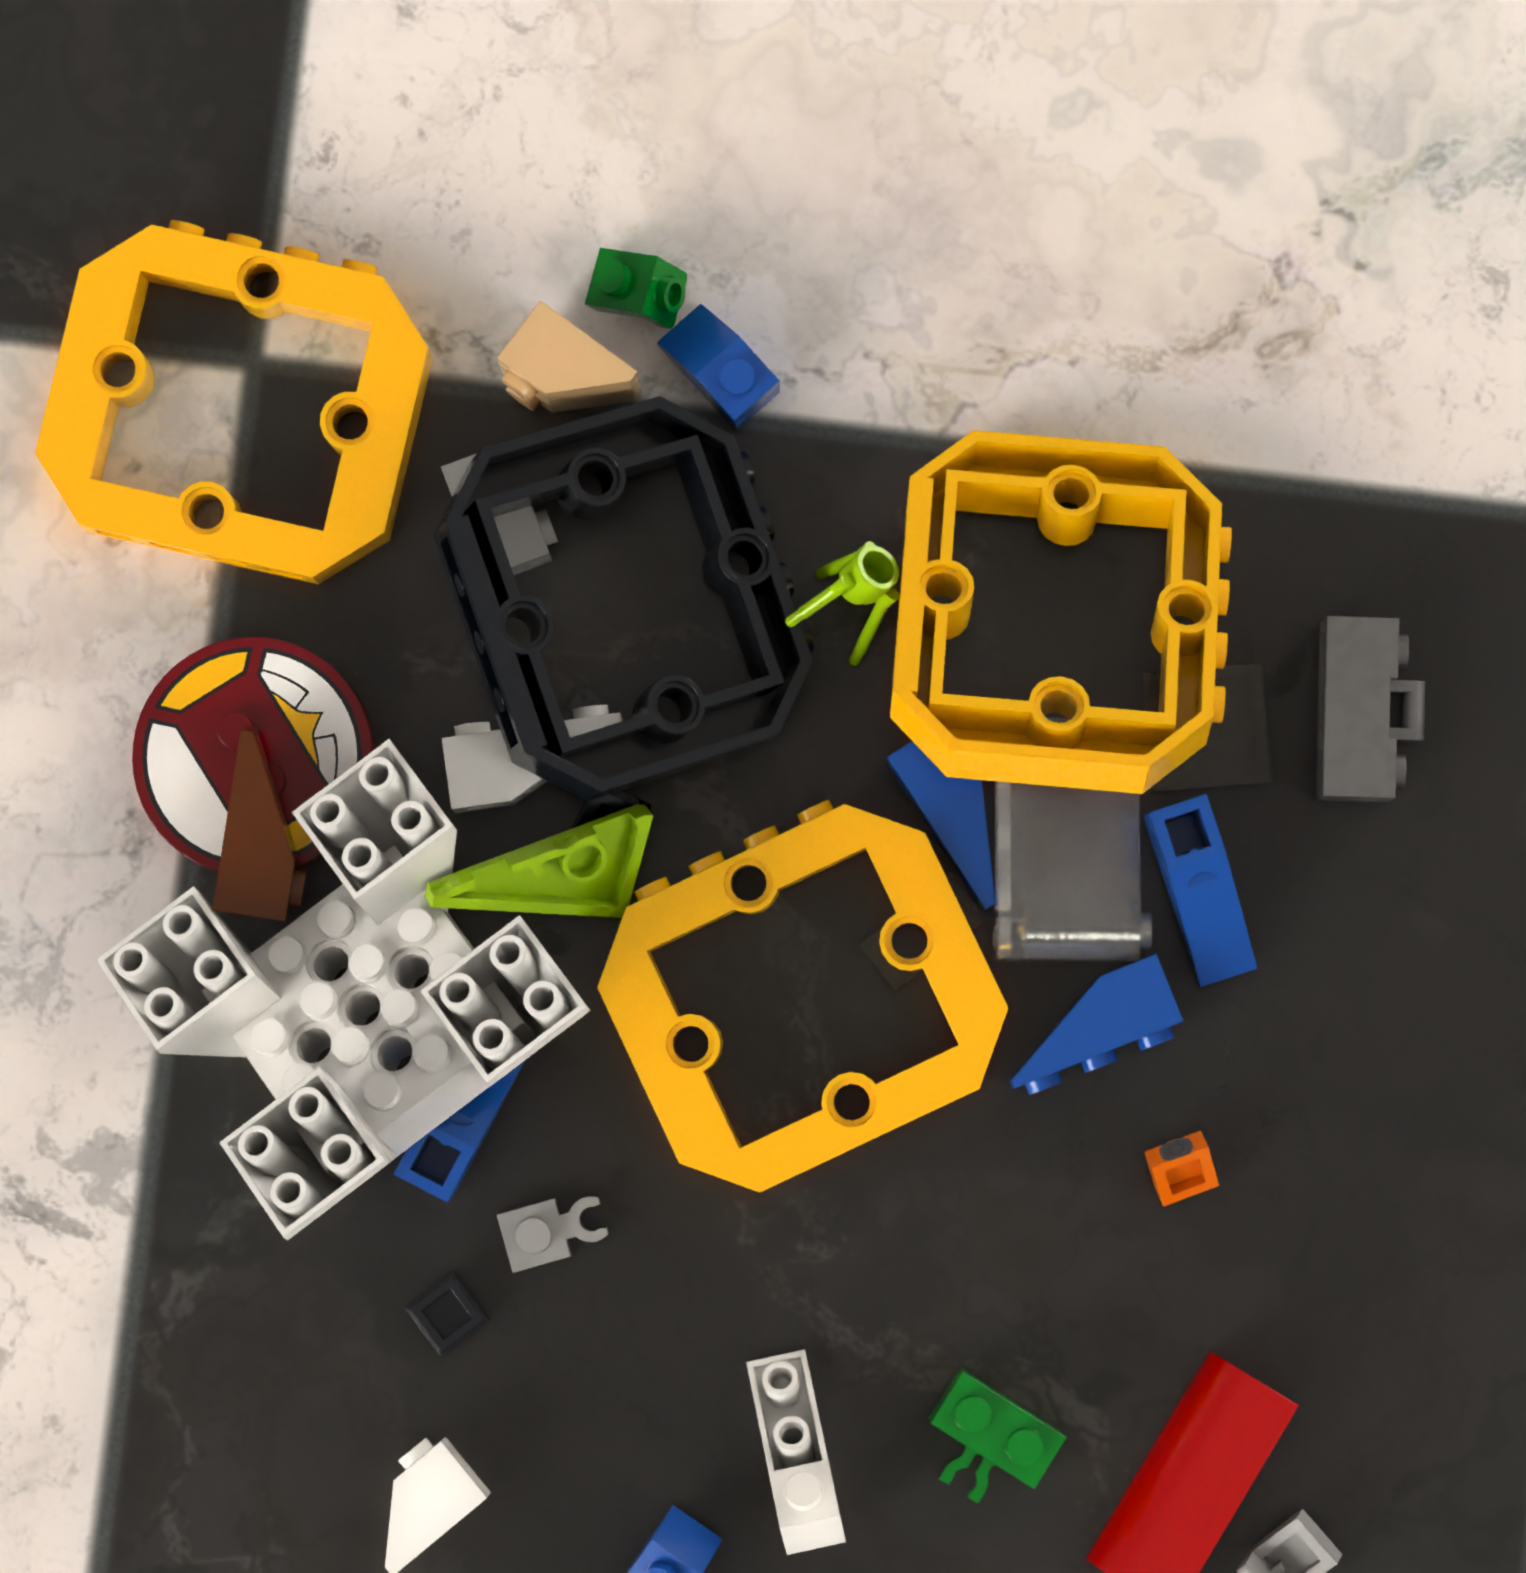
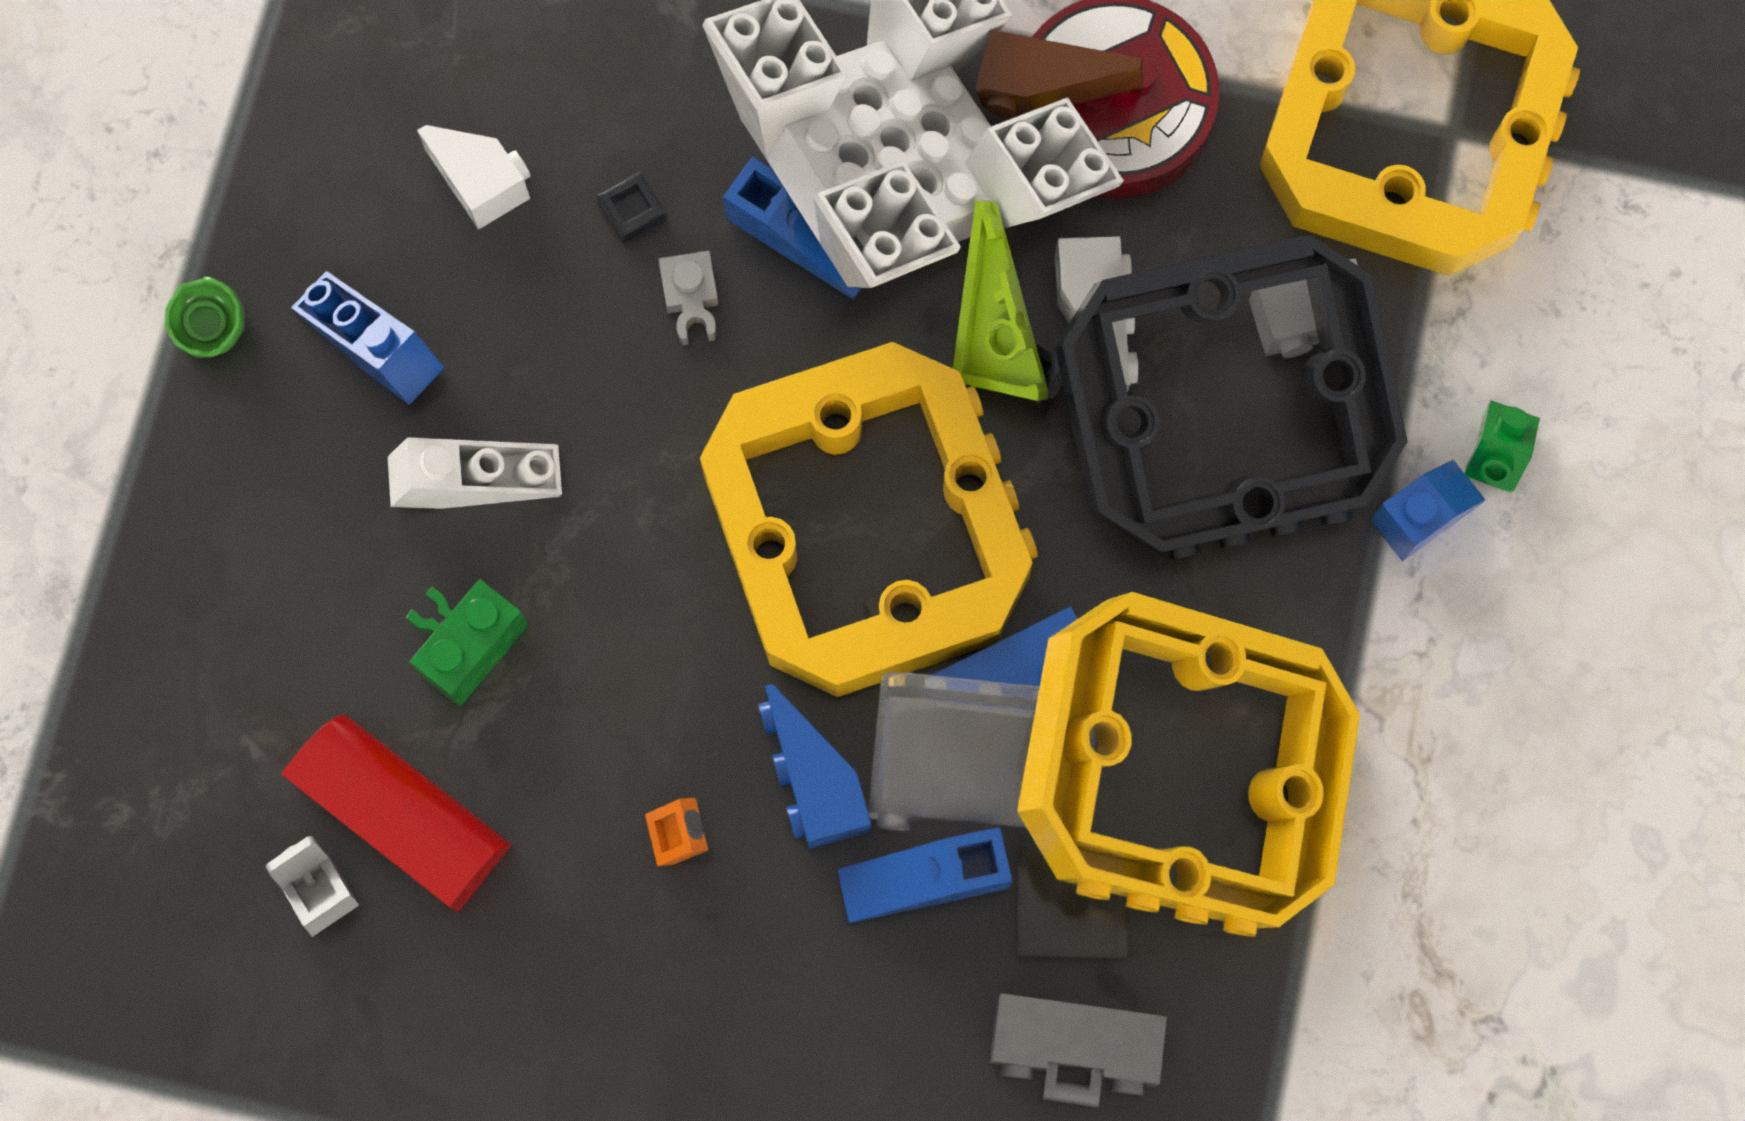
camera: 90 degrees right, 10 degrees down
tan slope [497,300,642,413] -> none
lime plant [785,541,900,666] -> none

